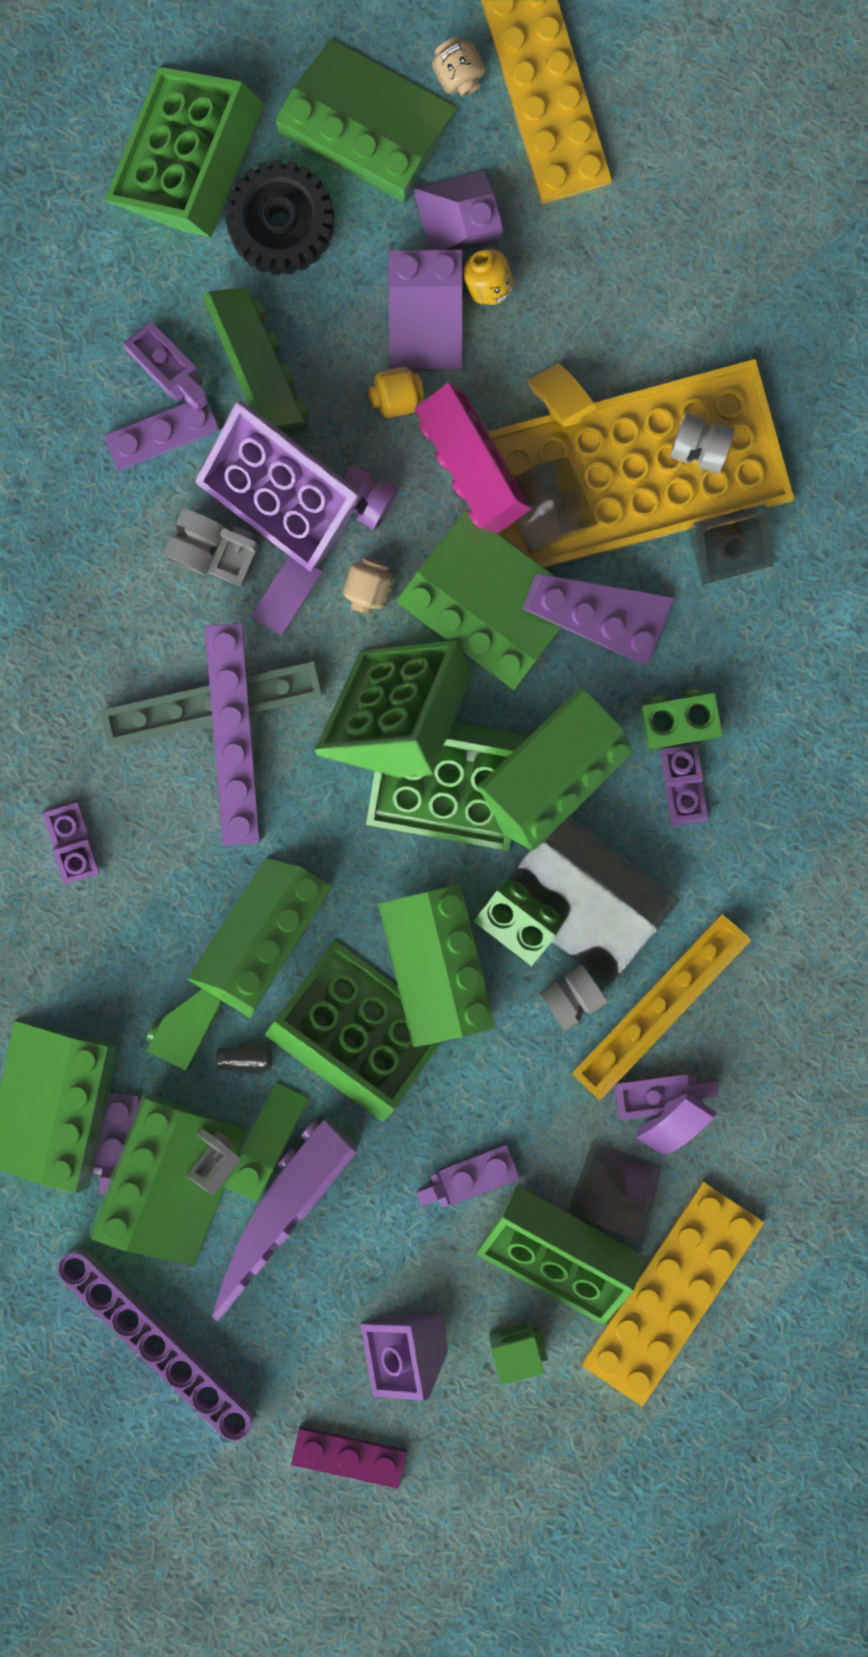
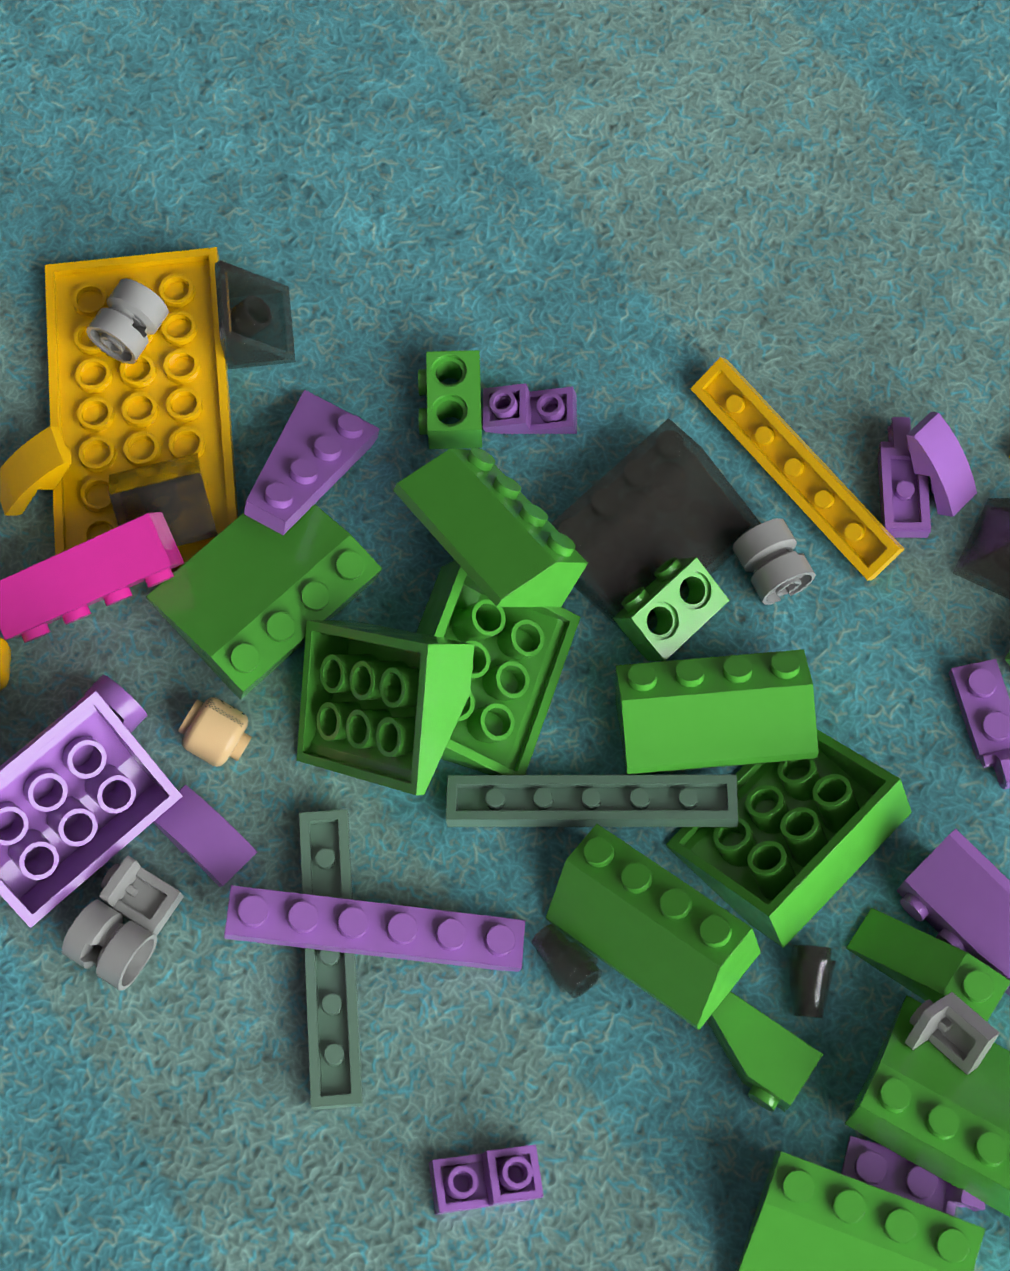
camera: 85 degrees left, 20 degrees down
none -> sand green plate [446,775,738,827]
none -> clear smoke cone [531,924,602,998]

